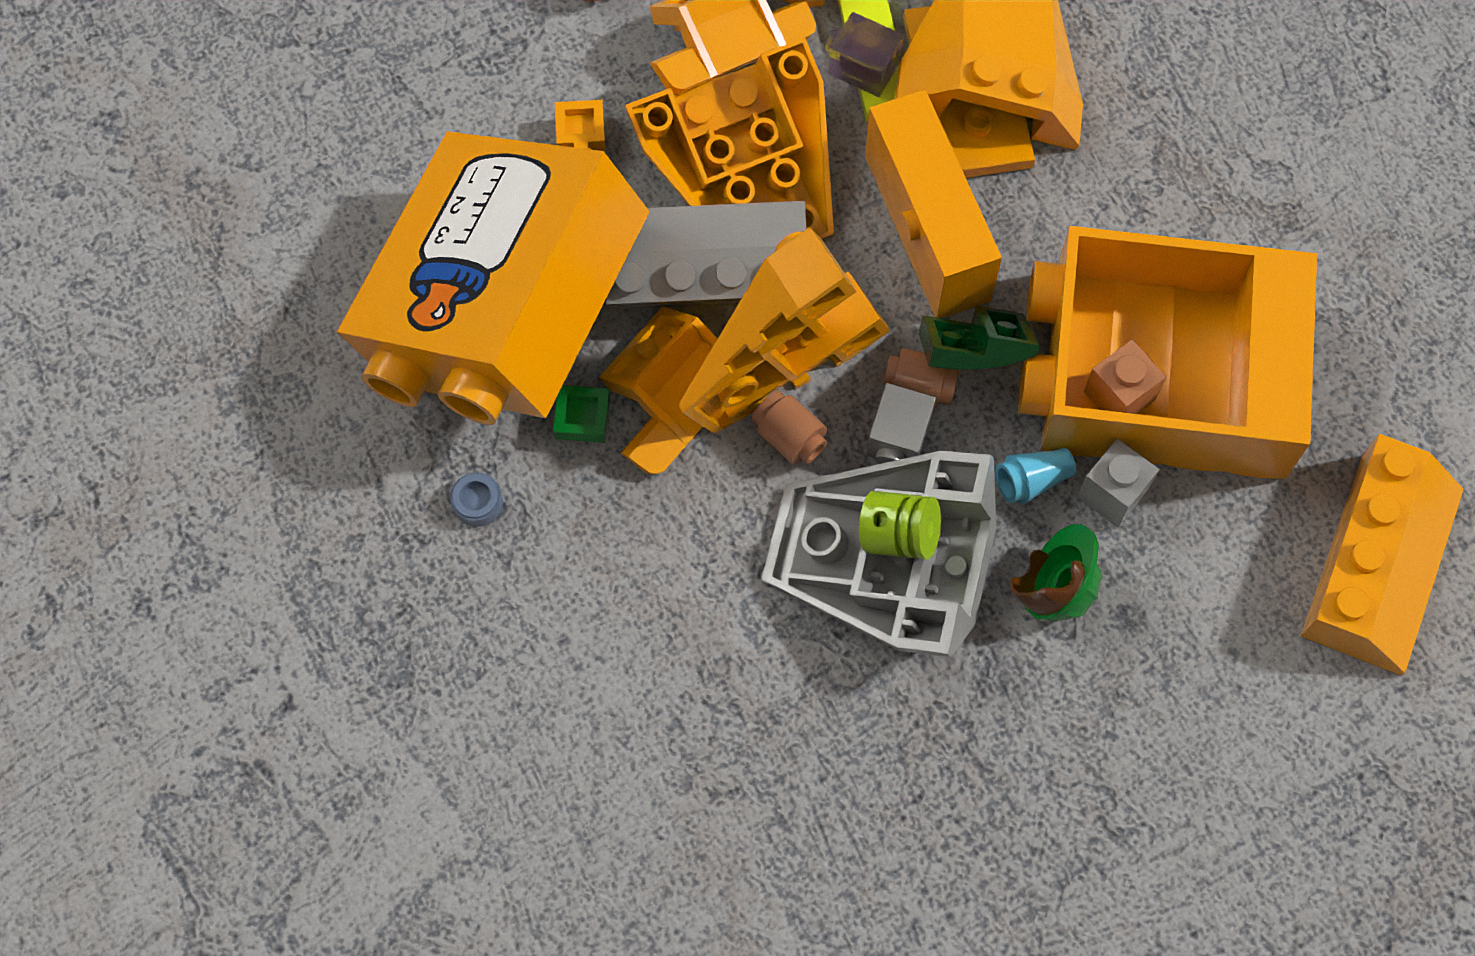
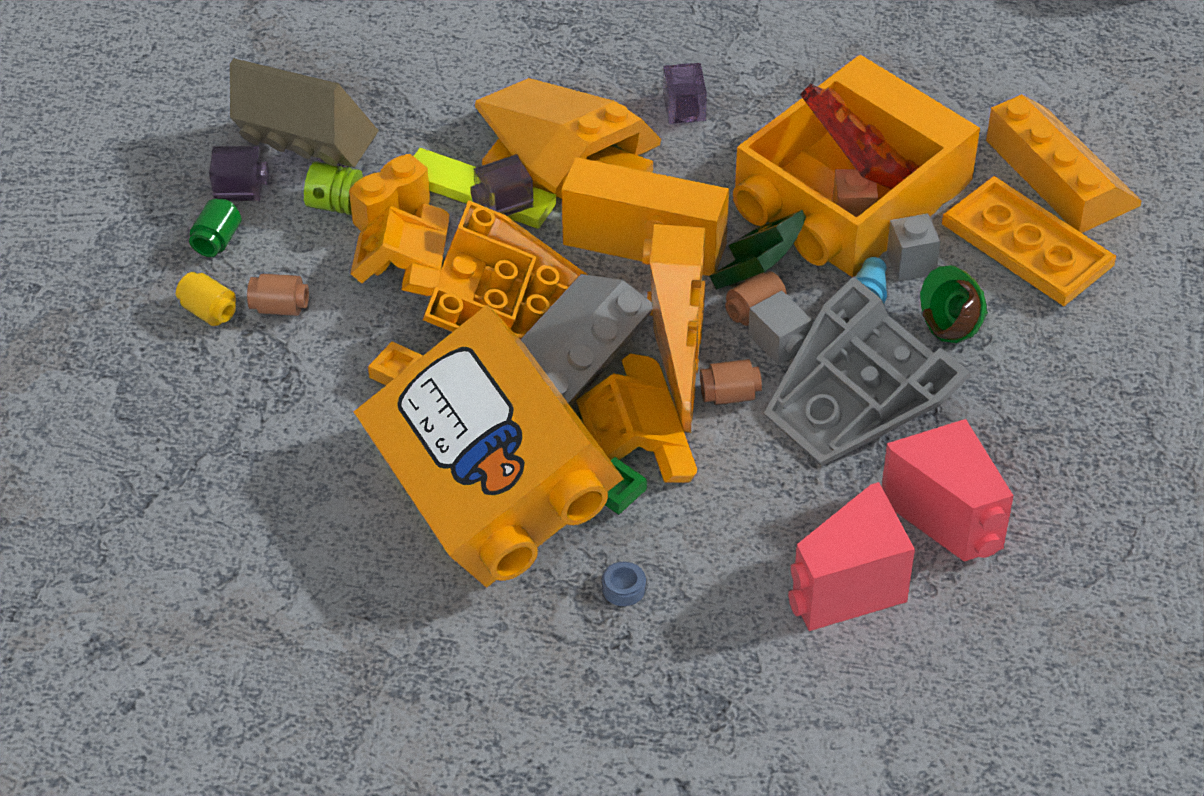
camera: 55 degrees left, 20 degrees down
lime piece [859,491,941,560] -> none
none -> clear purple brick [663,63,707,124]
none -> coral slope [788,482,915,631]
none -> clear red plate [800,83,919,190]
none -> coral slope [881,419,1014,562]
none -> light orange plate [942,176,1116,306]

